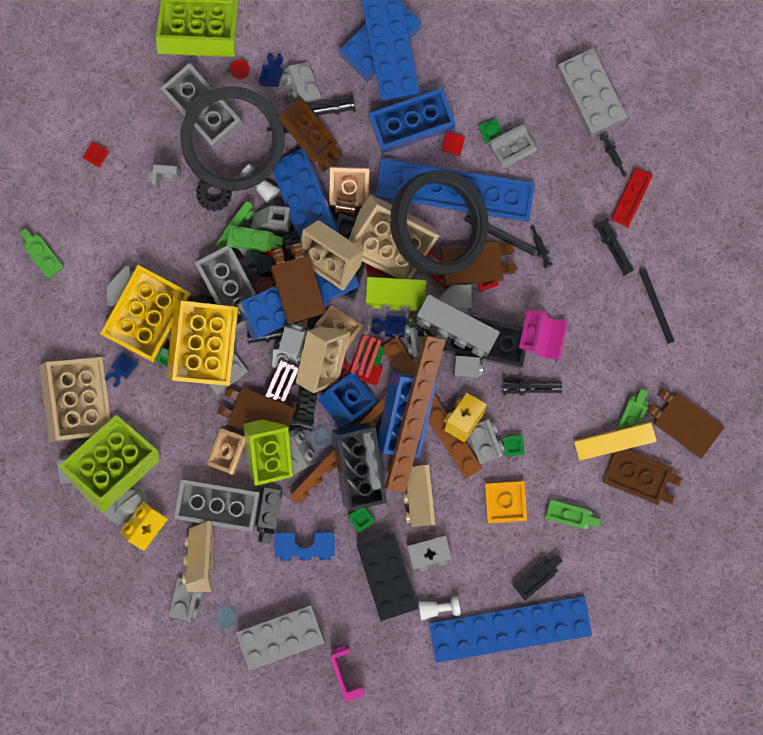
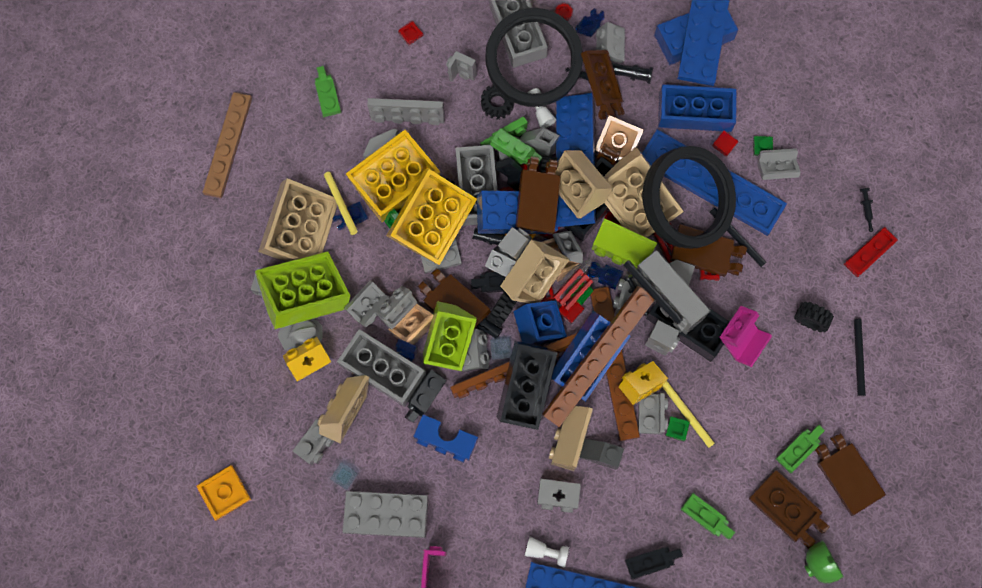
camera: 20 degrees right, 10 degrees down
tile [265,360,299,404] -> none
green plate [348,508,375,533] -> none
black brick [357,533,418,621] -> none
light orange plate [485,481,527,523] -> none
black pin [502,378,562,396] -> none
black piece [530,225,553,269] -> none
light grey brick [556,48,627,138] -> none
yellow tile [574,422,656,461] -> none
black pin [593,218,634,276] -> none
none -> light orange tile [196,465,251,521]
none -> light yellow bar [324,172,358,235]
none -> light grey bracket [344,281,390,327]
none -> light grey plate [367,98,444,125]
none -> light grey bracket [376,285,418,330]
none -> clear blue plate [396,339,417,362]
none -> light grey slope [553,231,583,264]
none -> dark grey slope [579,439,624,470]
none -> black bar [623,260,683,325]
none -> light yellow bar [662,381,715,448]
none -> black tyre [794,301,834,332]
none -> bright green cylinder [804,540,844,583]

